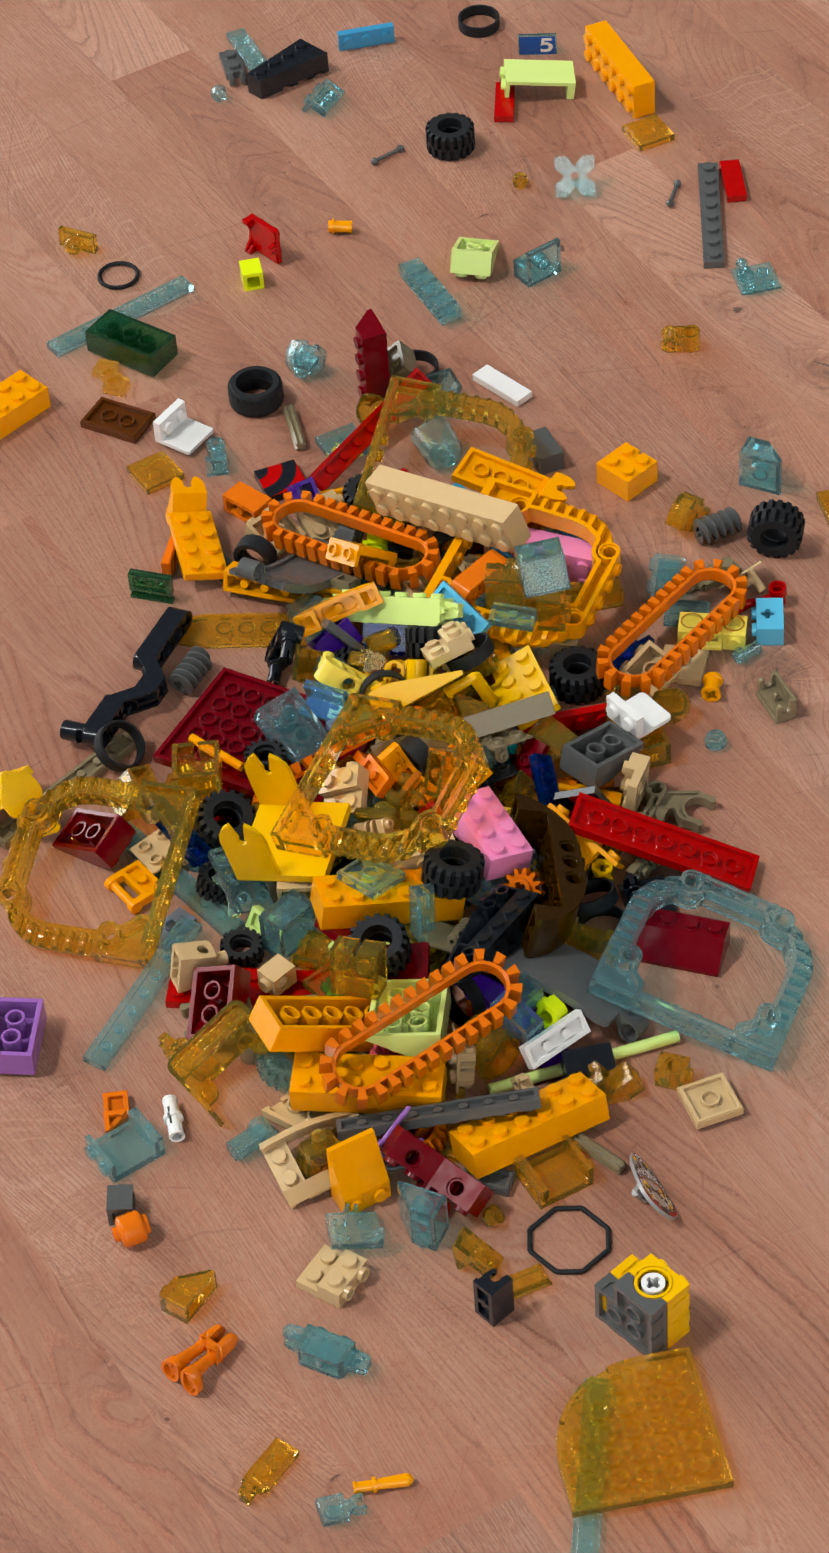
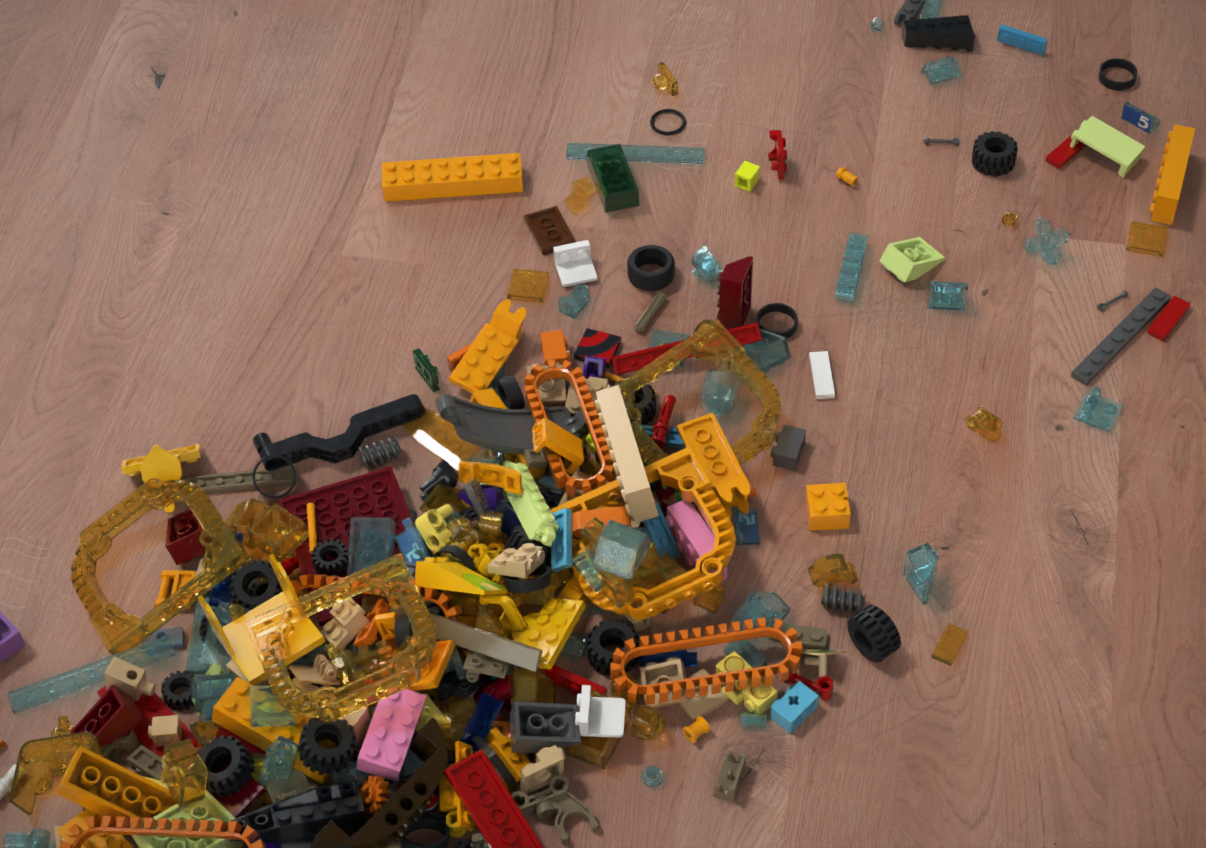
camera: 40 degrees right, 5 degrees up
dark tan hinge [388,340,418,384] -> none

